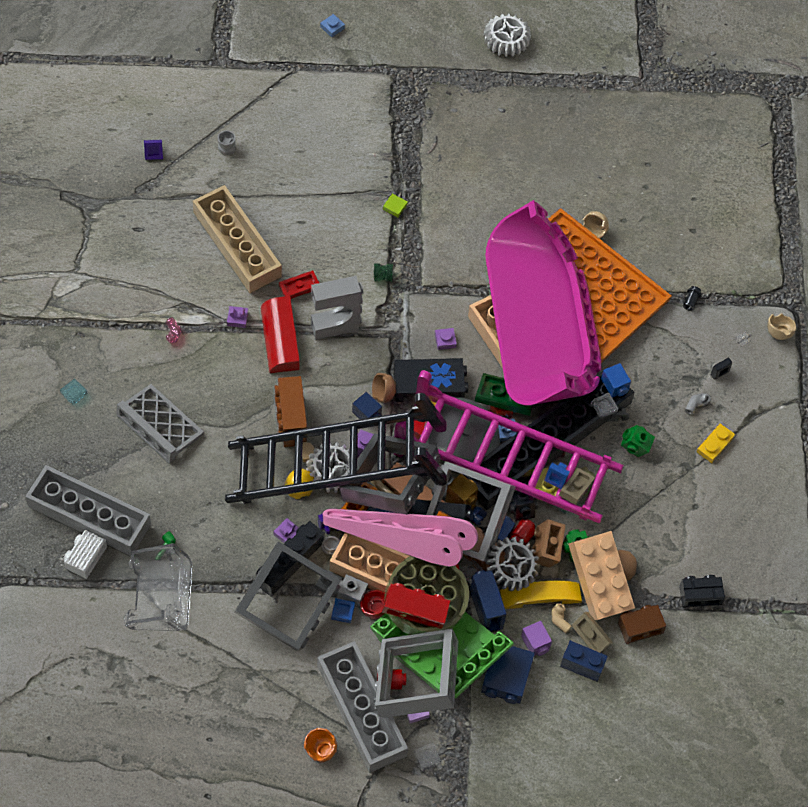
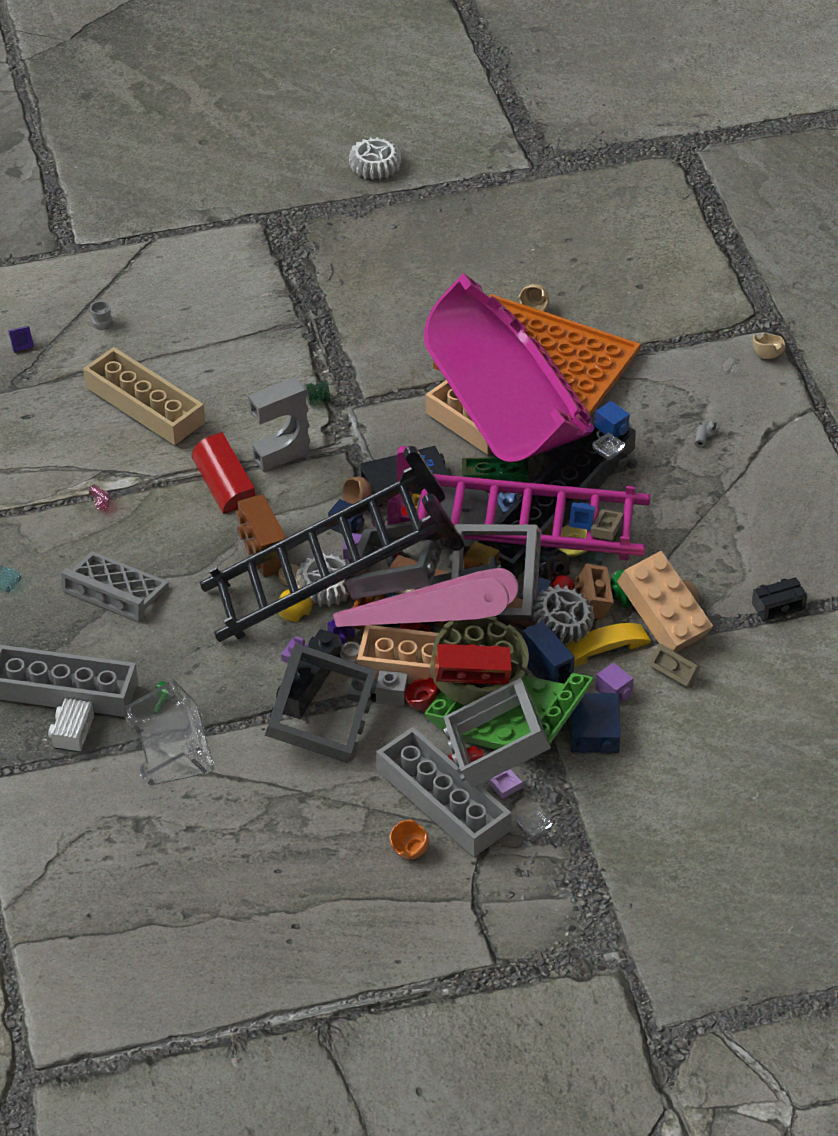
camera: 10 degrees left, 15 degrees down
medium lavender tile [227,306,248,328] -> none
red plate [279,270,319,299] -> none
medium blue plate [320,14,345,37] -> none
blue plate [331,598,355,623] -> none
lime tile [383,193,408,218] -> none
medium lavender plate [435,328,457,350] -> none
tan arm [551,603,572,633] -> none
dark blue brick [560,640,608,682] -> none
reddish brown brick [618,605,666,644] -> none
green brick [620,425,655,457] -> none
black pin [683,286,702,311] -> none
yellow plate [697,423,735,463] -> none
black tile [710,357,732,380] -> none

